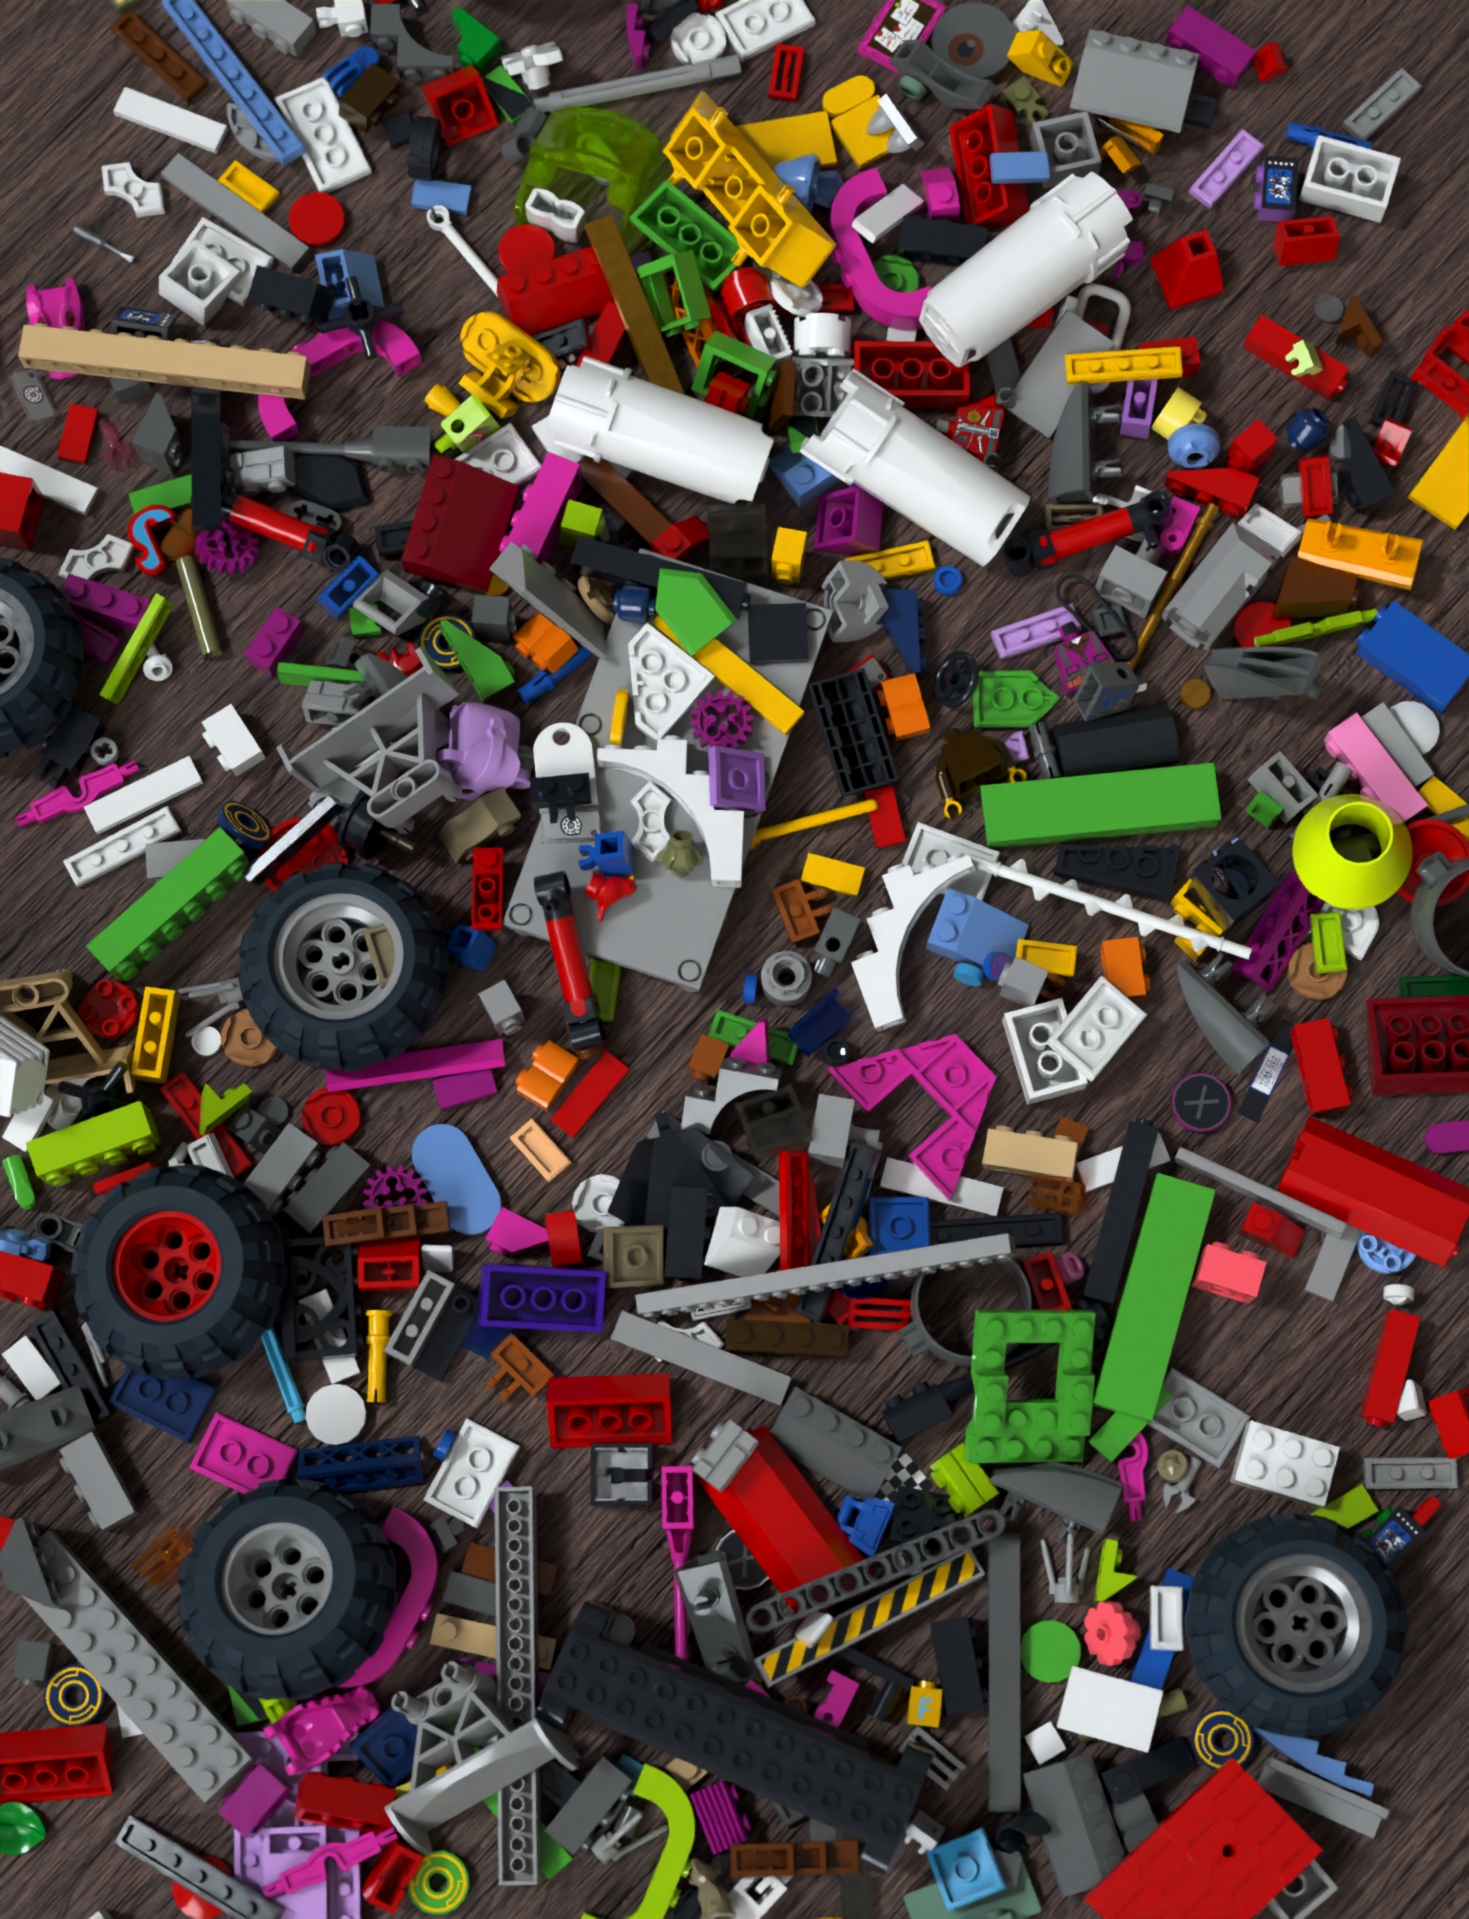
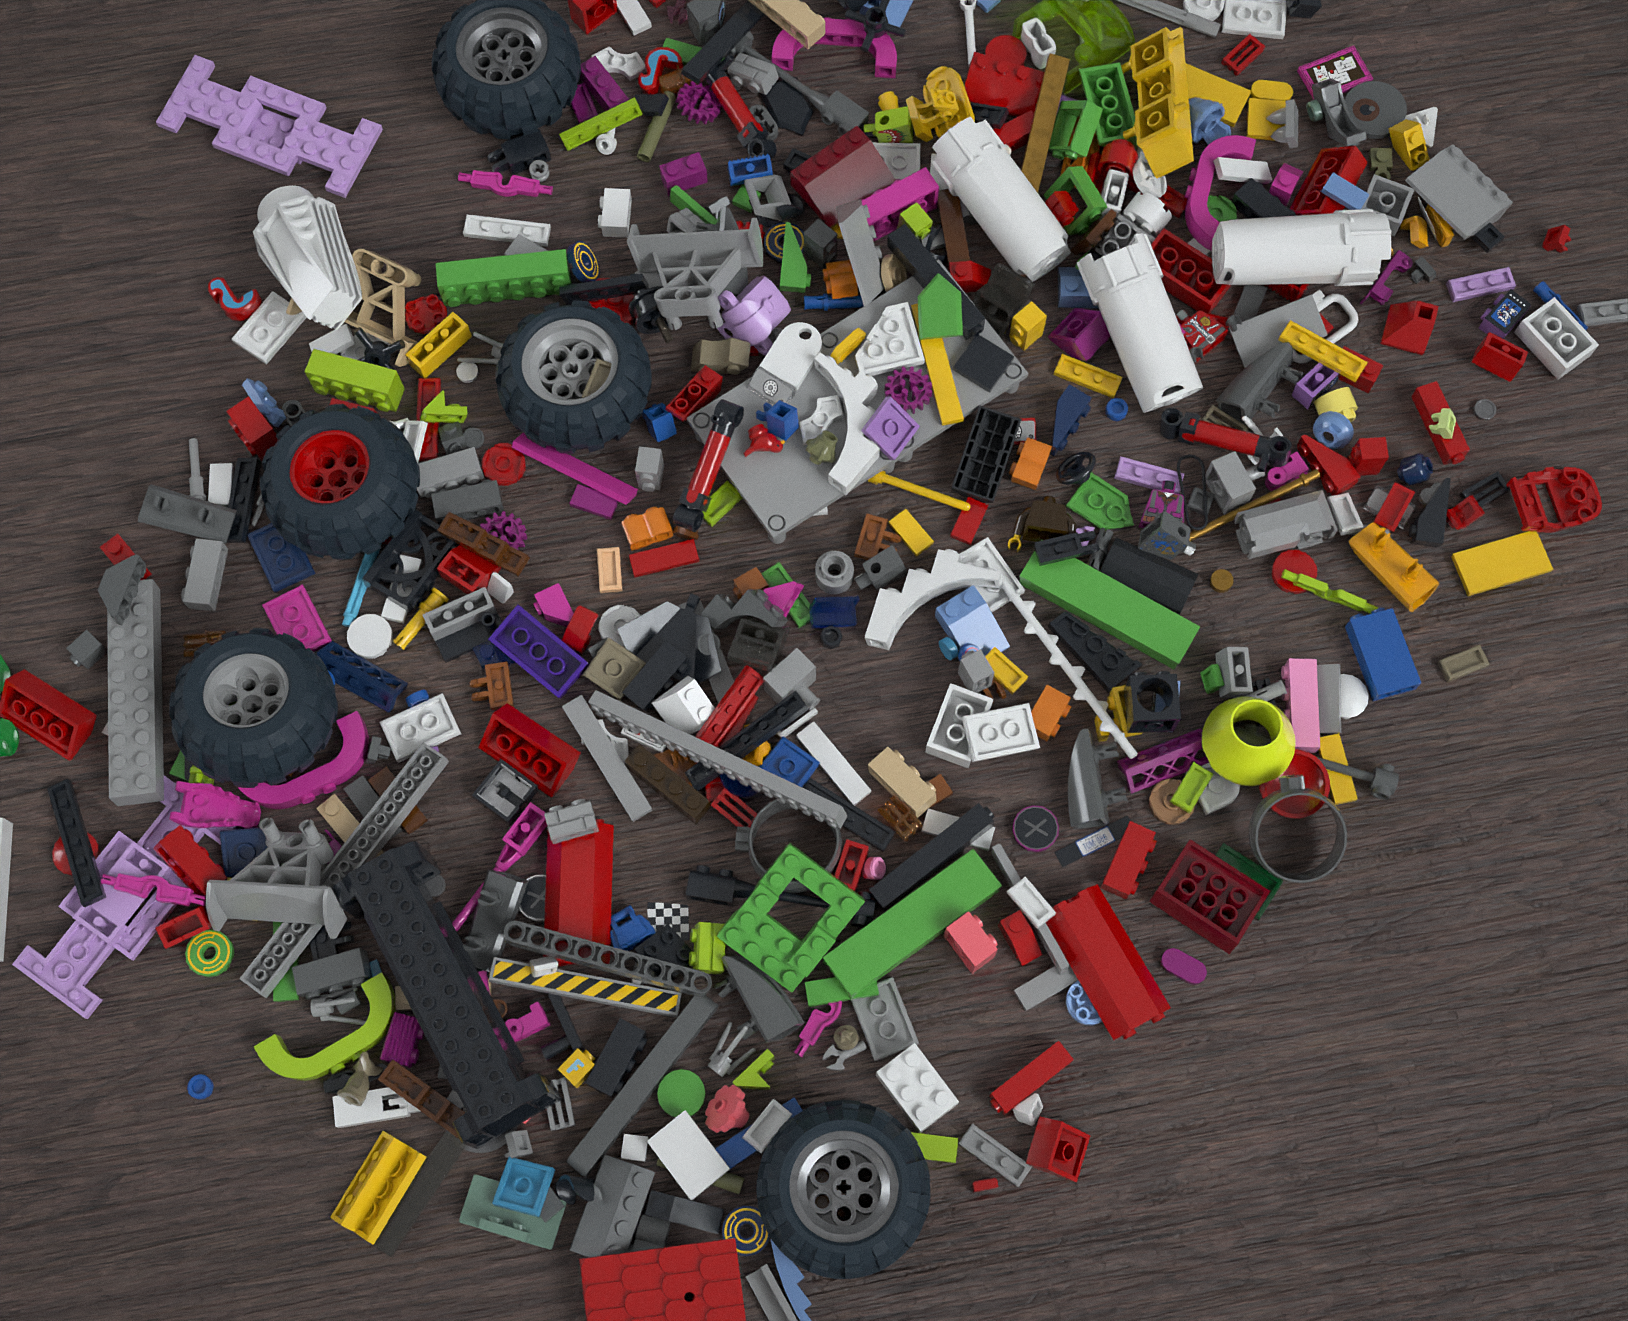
camera: 35 degrees right, 5 degrees down
bright green bar [2,1154,37,1210] -> none
dark blue tile [43,1664,107,1727] -> none
white tile [84,756,203,834] -> none
magenta brick [218,1763,294,1838] -> none
medium nougat tile [221,1008,278,1068] -> none
medium blue tile [412,1124,501,1235] -> none
black hinge [530,772,592,824] -> none
dark blue head [613,583,657,625] -> none
blue tile [743,973,758,1004] -> none
dark grey slope [770,1386,902,1500] -> none
light grey brick [821,561,889,643] -> none
dark pink wing [827,1034,996,1201] -> none
magenta brick [1165,5,1257,89] -> none
dark grey piece [1204,647,1322,701] -> none
reddish brown slope [1271,556,1360,619] -> none
reddish brown slope [1335,295,1384,358] -> none
brick [1360,1506,1427,1569] -> none
white tile [1383,1284,1415,1306] -> none
none -> black tile [635,94,669,116]
none -> white tile [1007,877,1056,929]
none -> black hinge [1033,531,1100,566]

